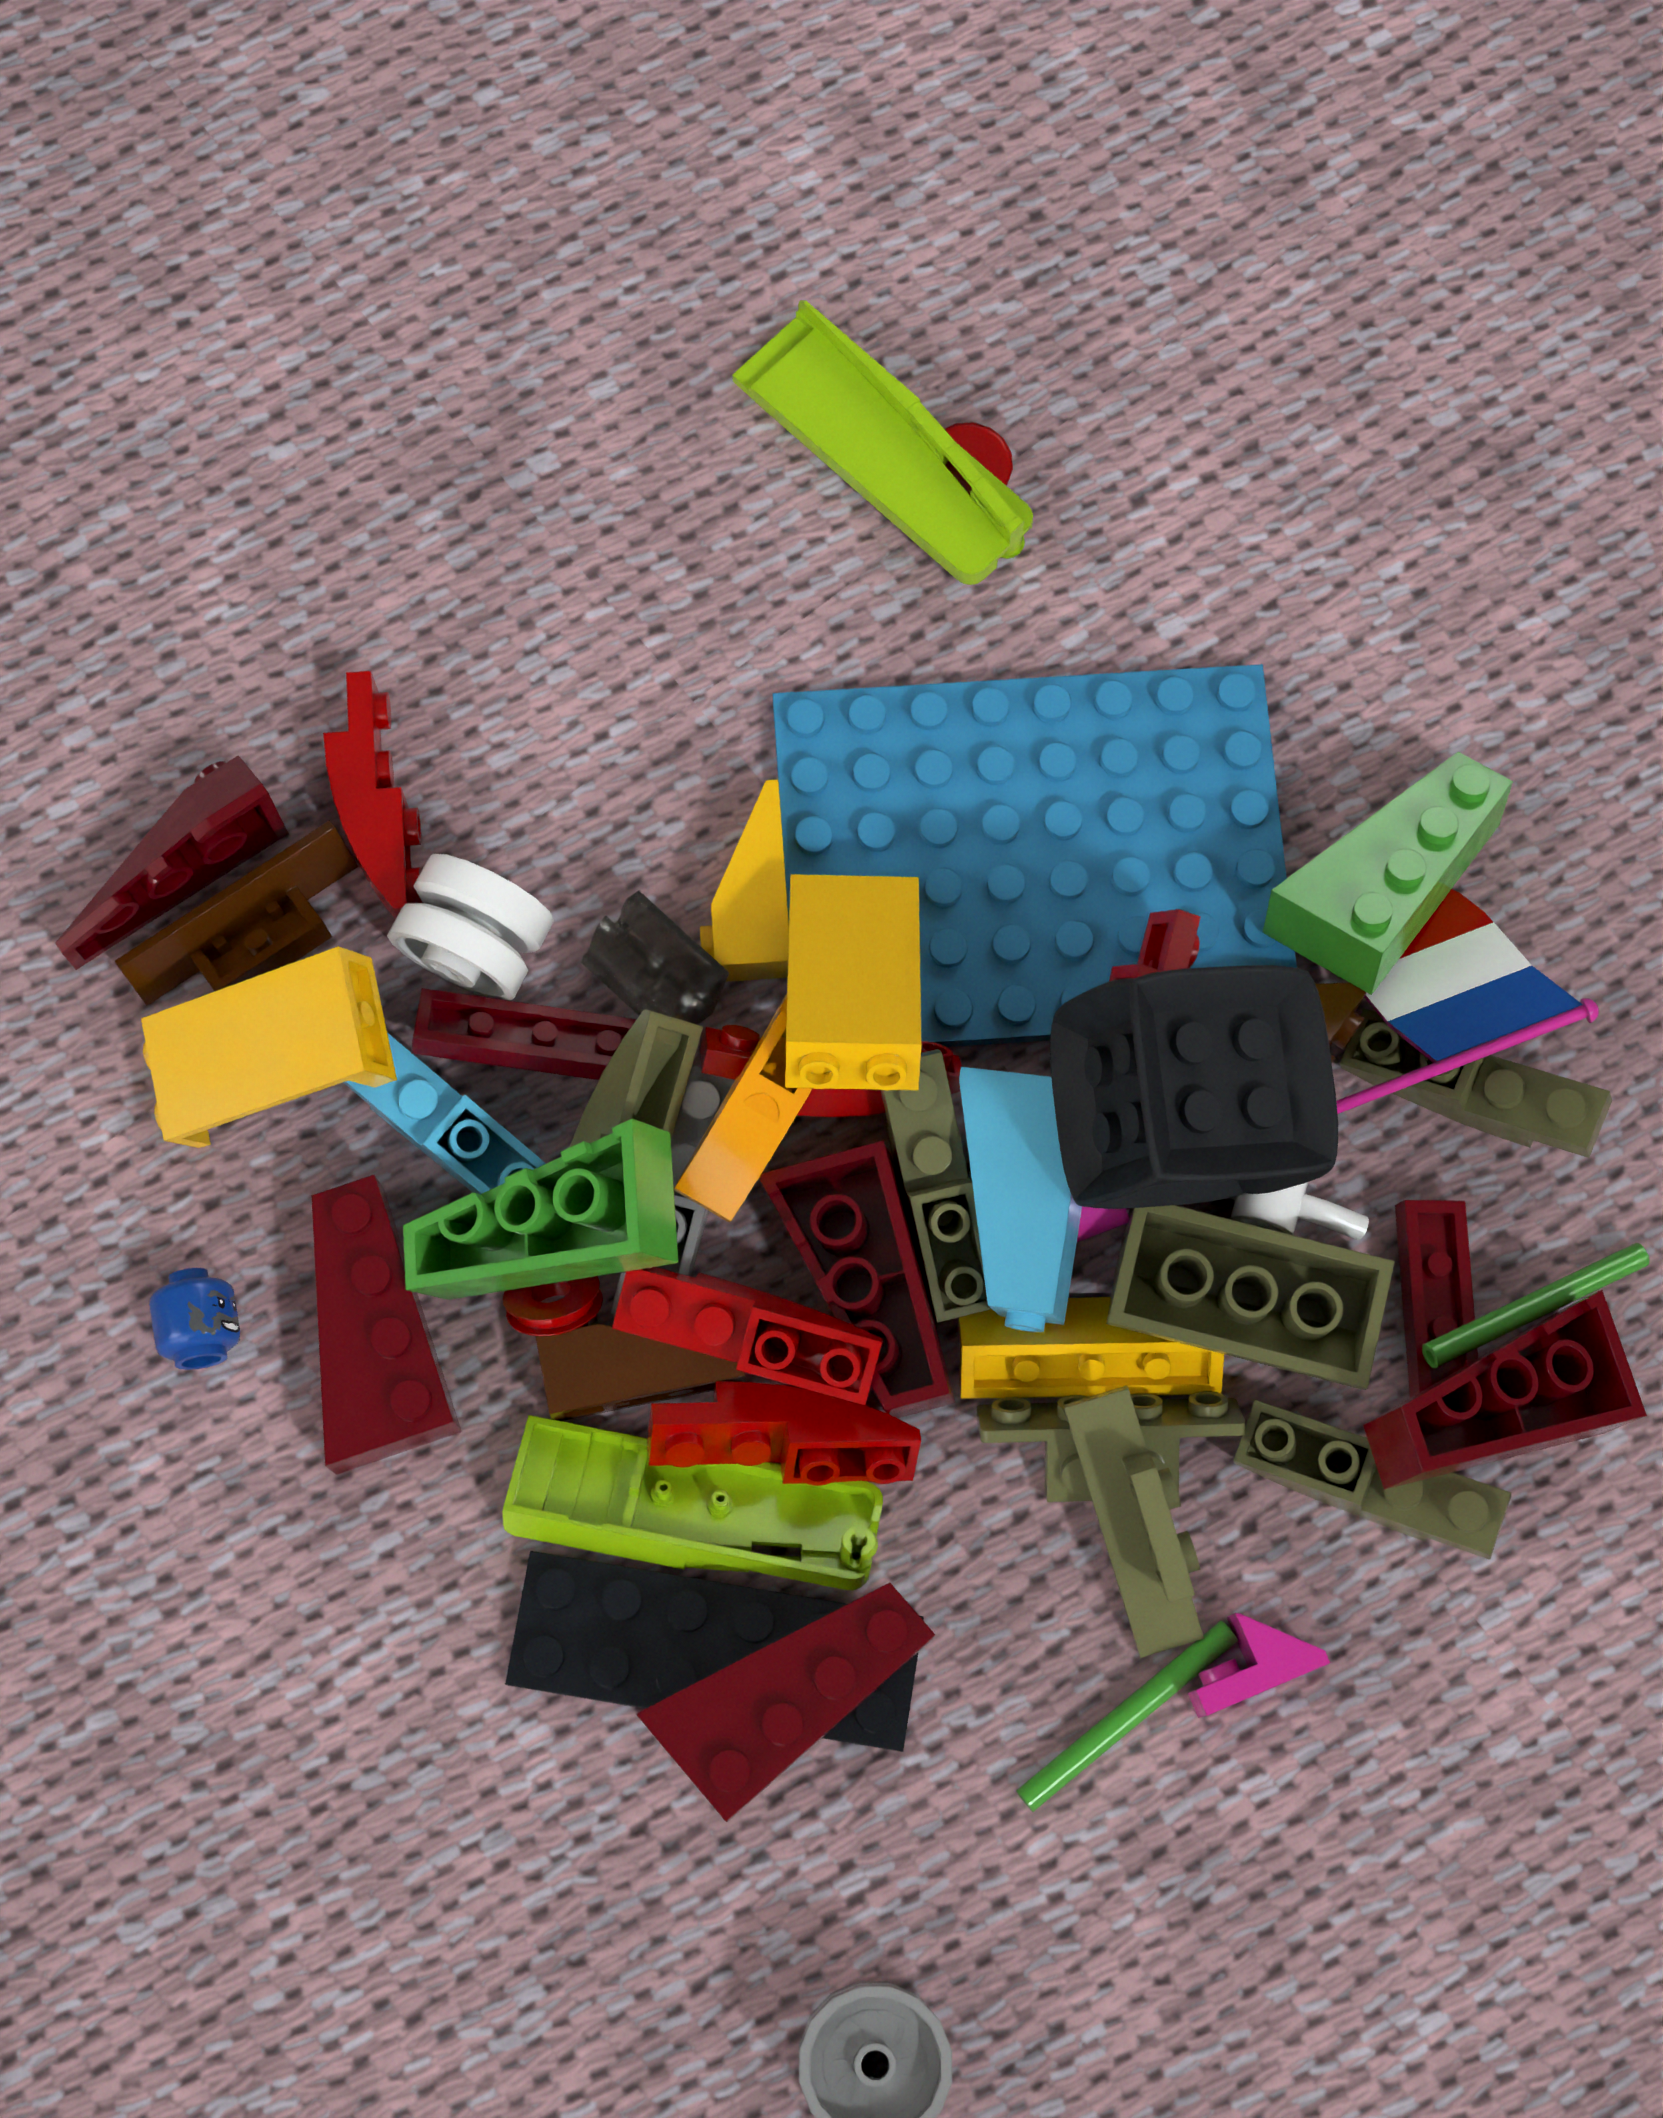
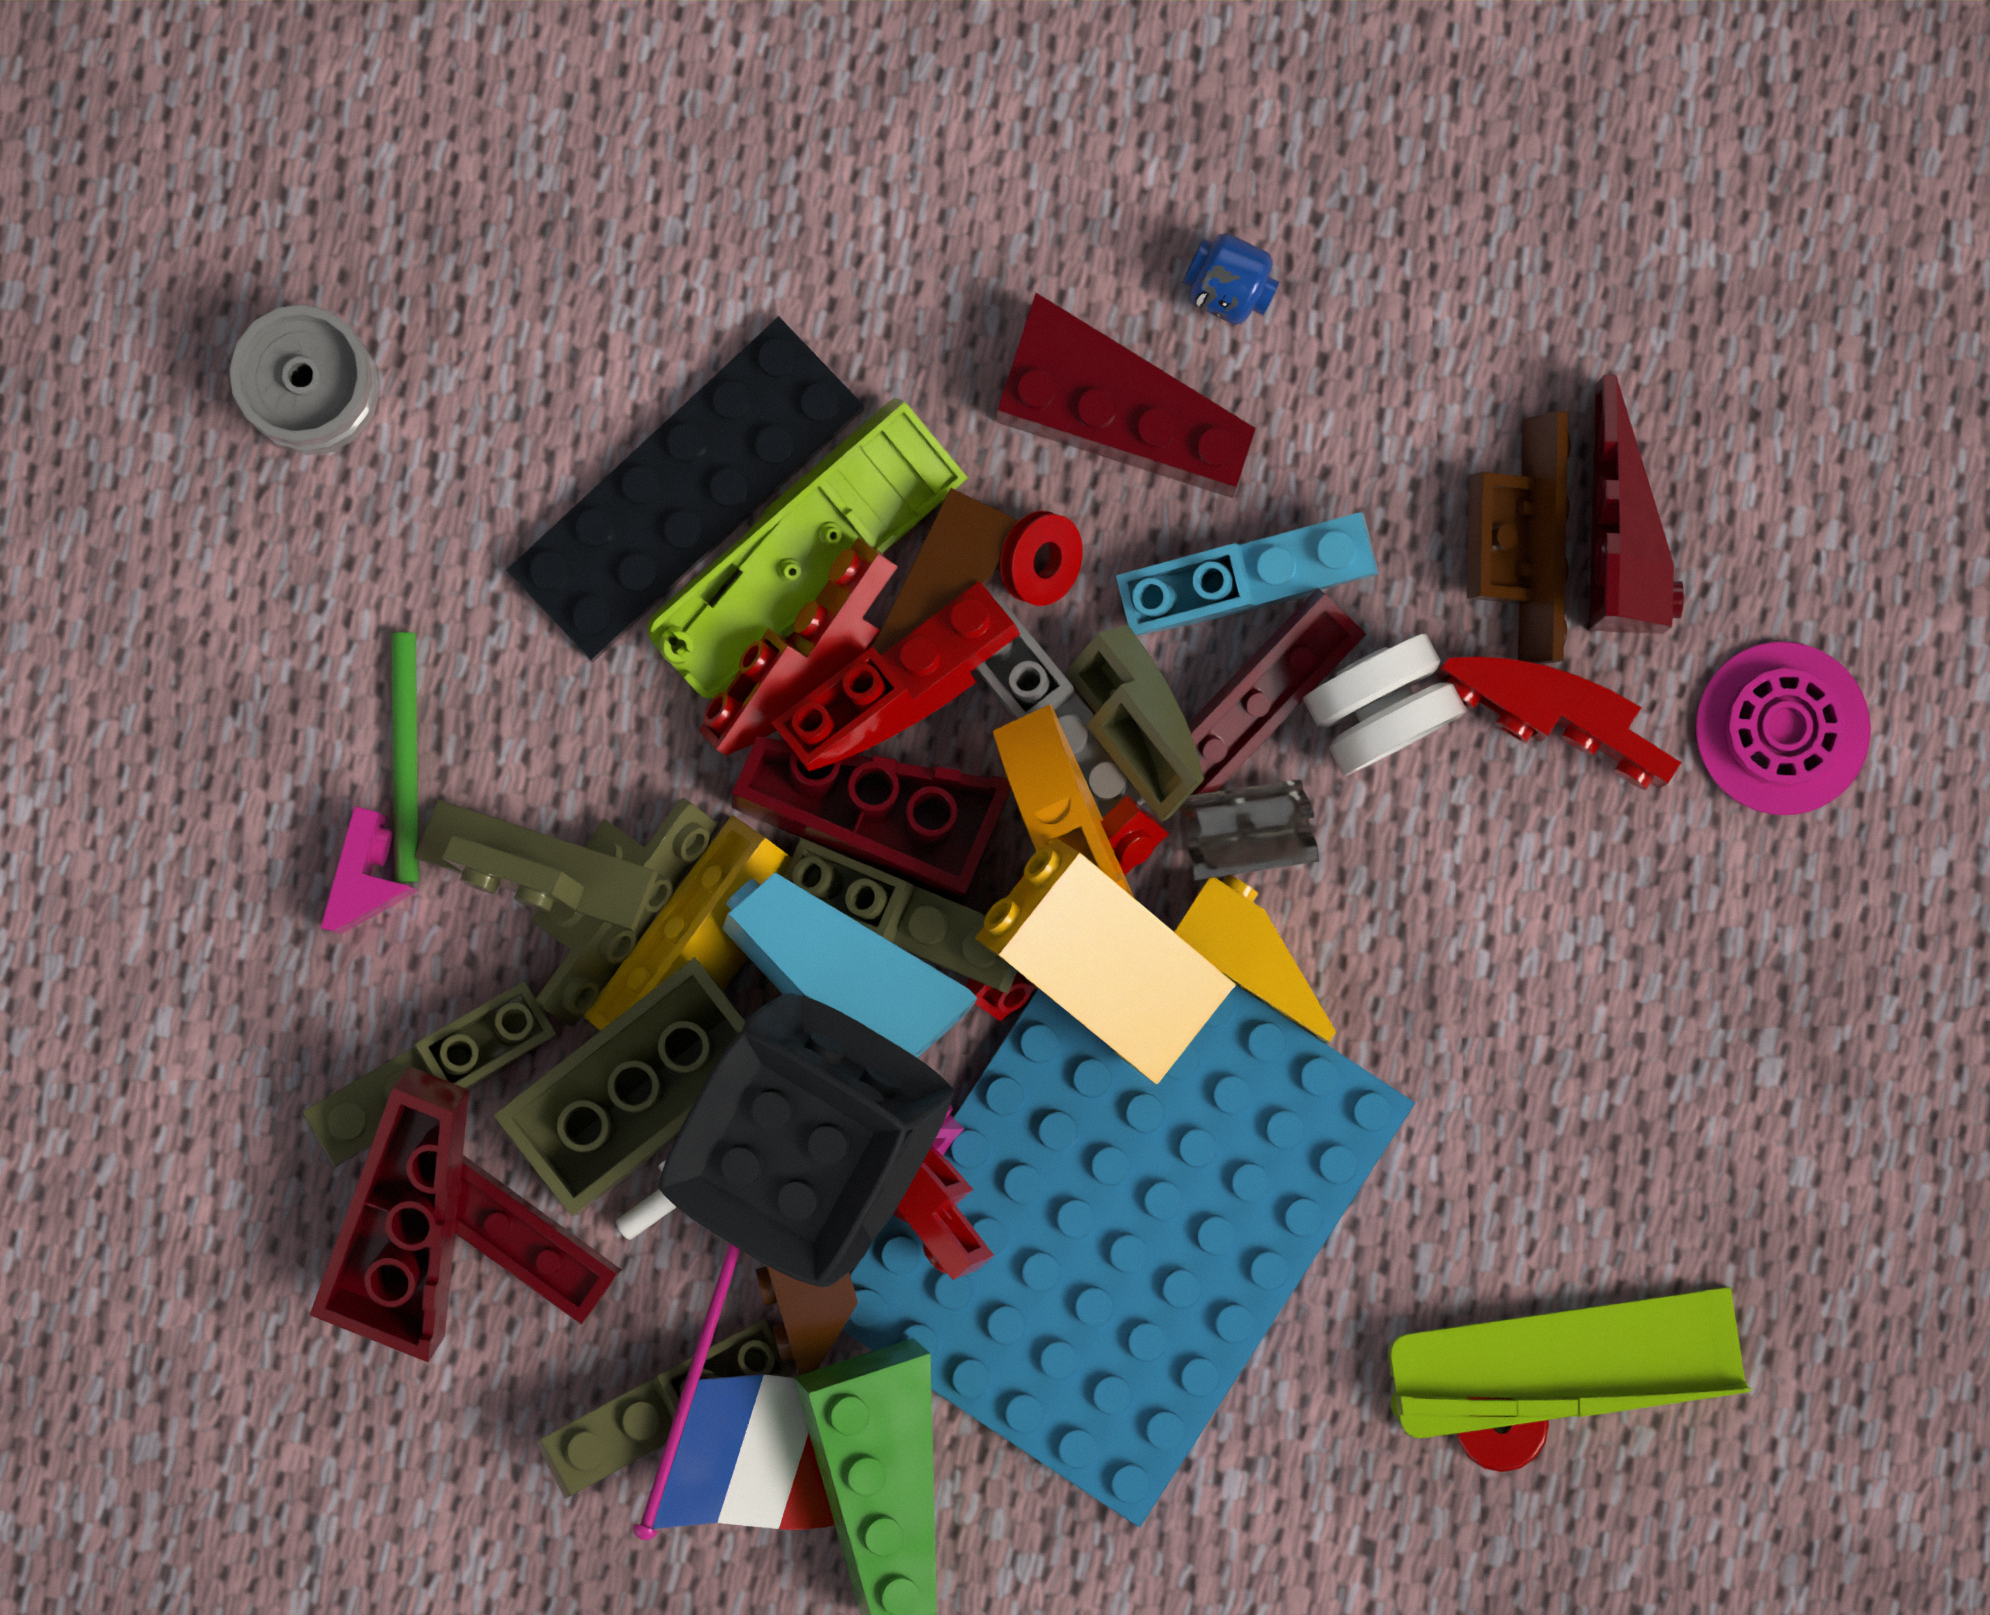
camera: 130 degrees right, 10 degrees up
yellow panel [141,946,397,1148] -> none
bright green wedge [403,1118,678,1300] -> none
dark red wedge [636,1583,935,1822] -> none
bright green piece [1422,1243,1650,1368] -> none
none -> dark pink wheel [1696,642,1871,815]

